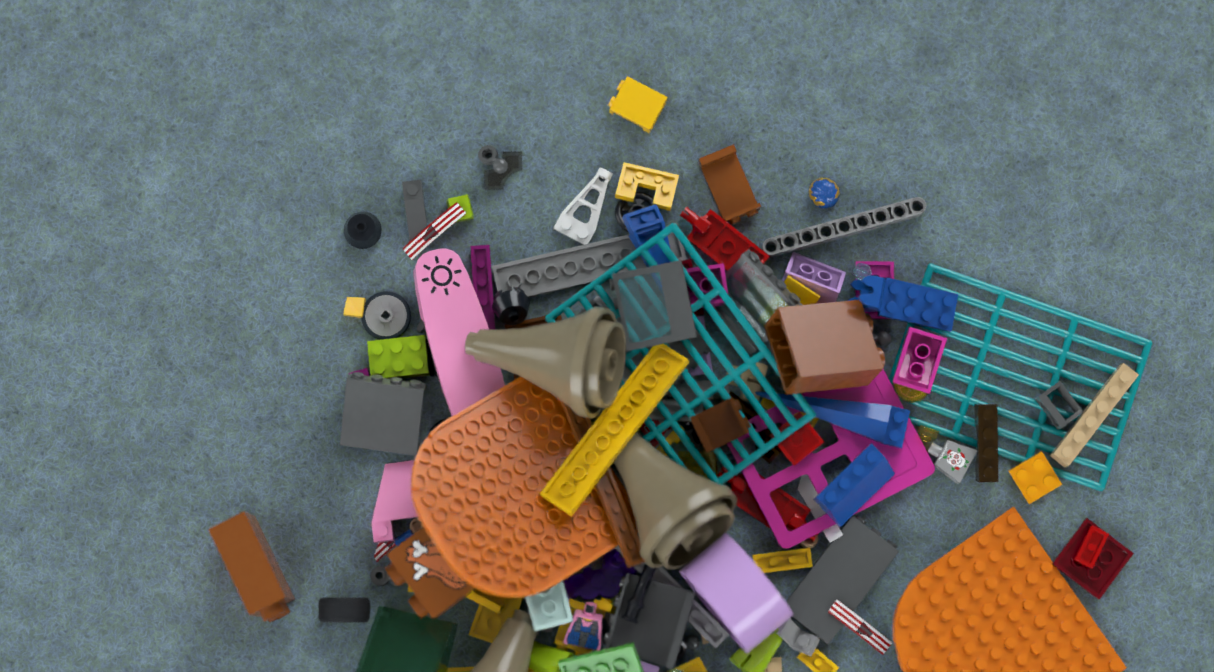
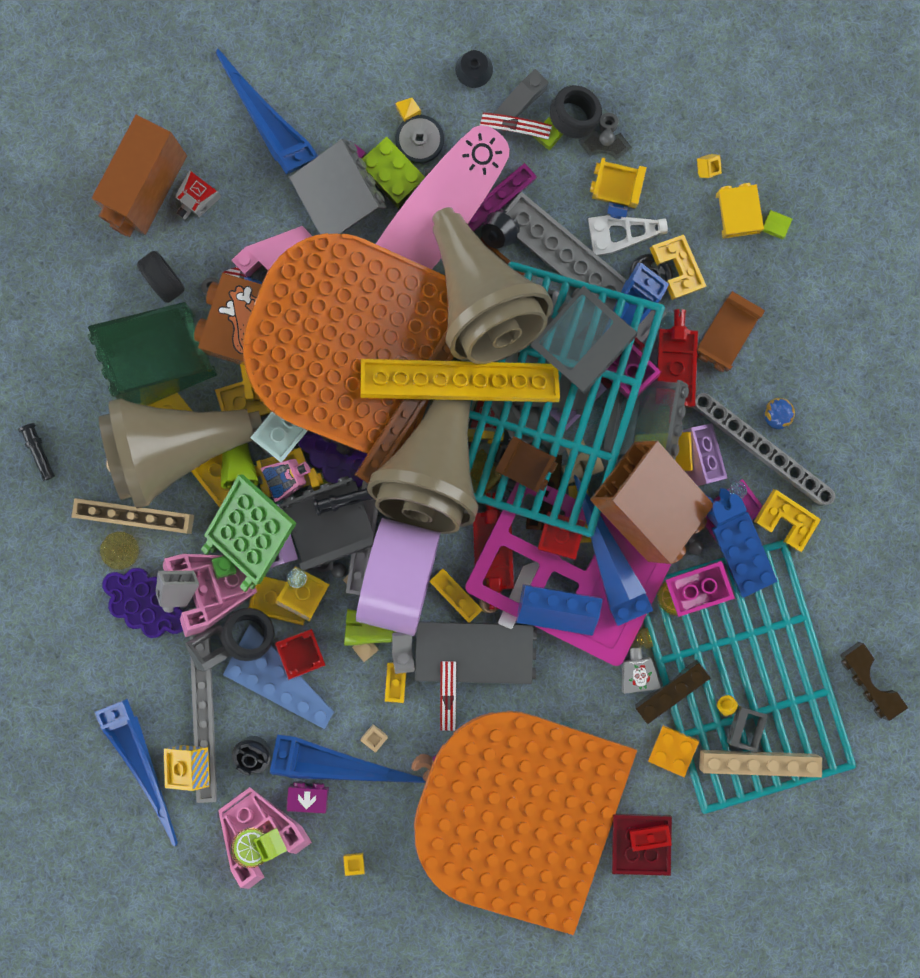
camera: 55 degrees right, 5 degrees up
none -> torso [175,171,221,220]
none -> blue plate [216,49,318,175]
none -> black tyre [550,85,602,139]
none -> yellow panel [590,158,647,209]
none -> blue plate [607,202,628,219]
none -> yellow slope [697,154,722,178]
none -> yellow tile [717,695,738,716]
none -> yellow plate [754,489,821,552]
none -> lime piece [762,210,793,240]
none -> dark brown arch [840,642,908,721]

